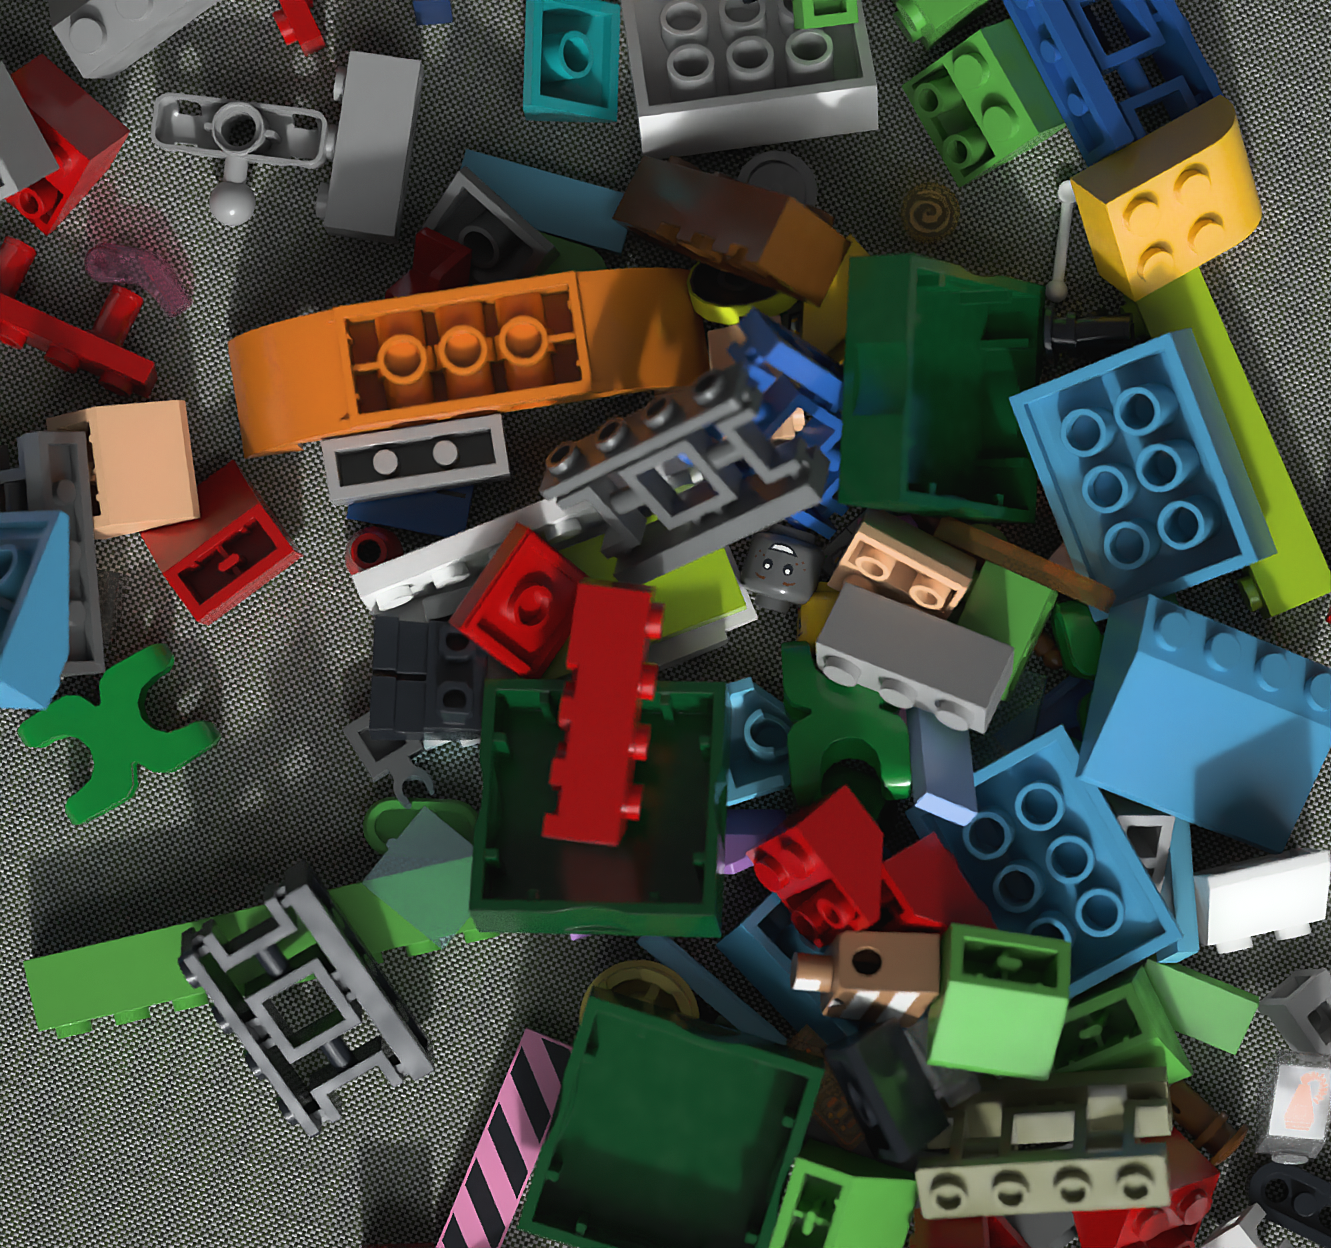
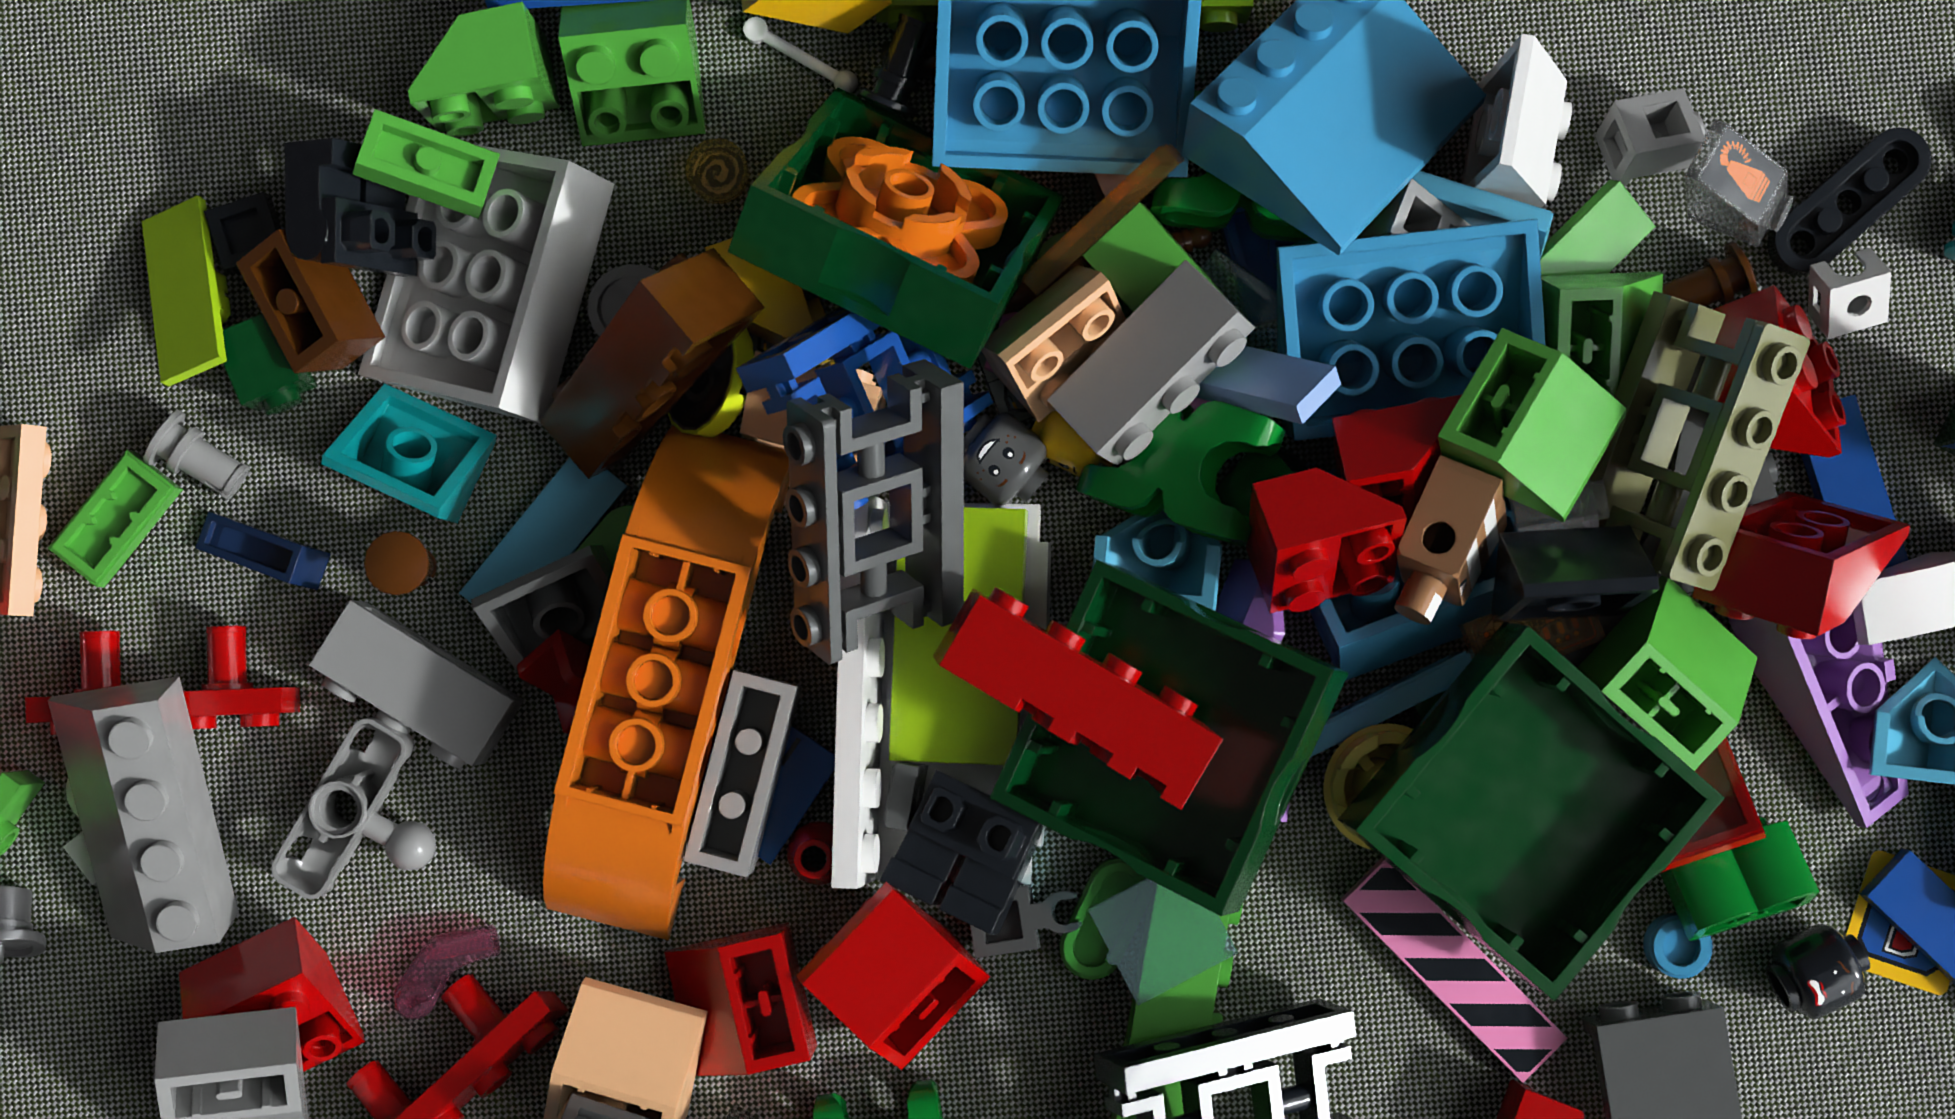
camera: 70 degrees left, 0 degrees up
red tile [449,522,590,679] -> none
none -> reddish brown pin [364,531,438,595]
none -> orange plant [792,137,1008,284]
none -> red slope [796,882,990,1070]

